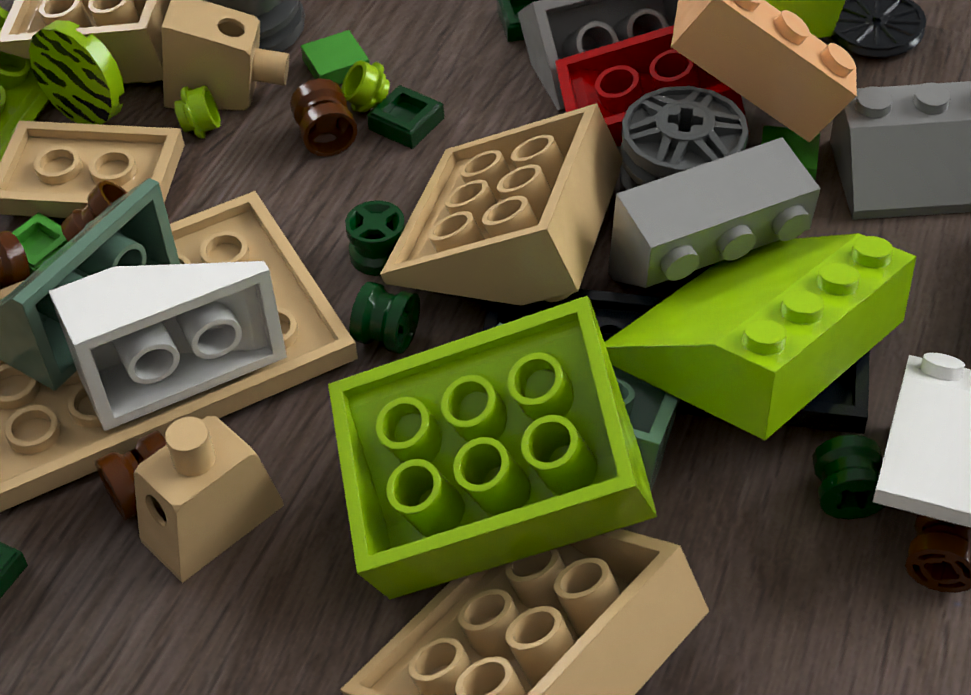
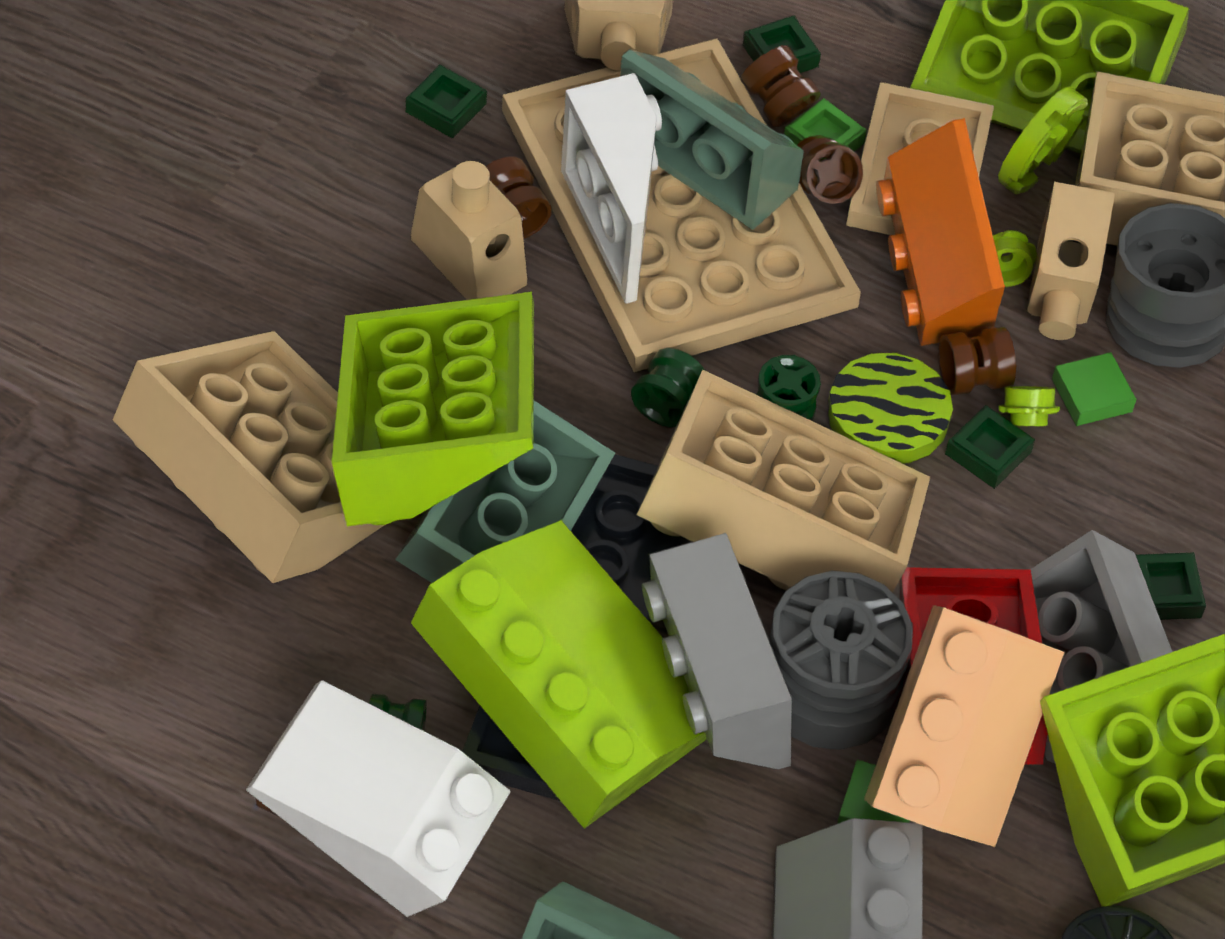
camera: 90 degrees right, 5 degrees up
none -> lime tile [828,353,953,464]
none -> orange slope [876,118,1005,346]

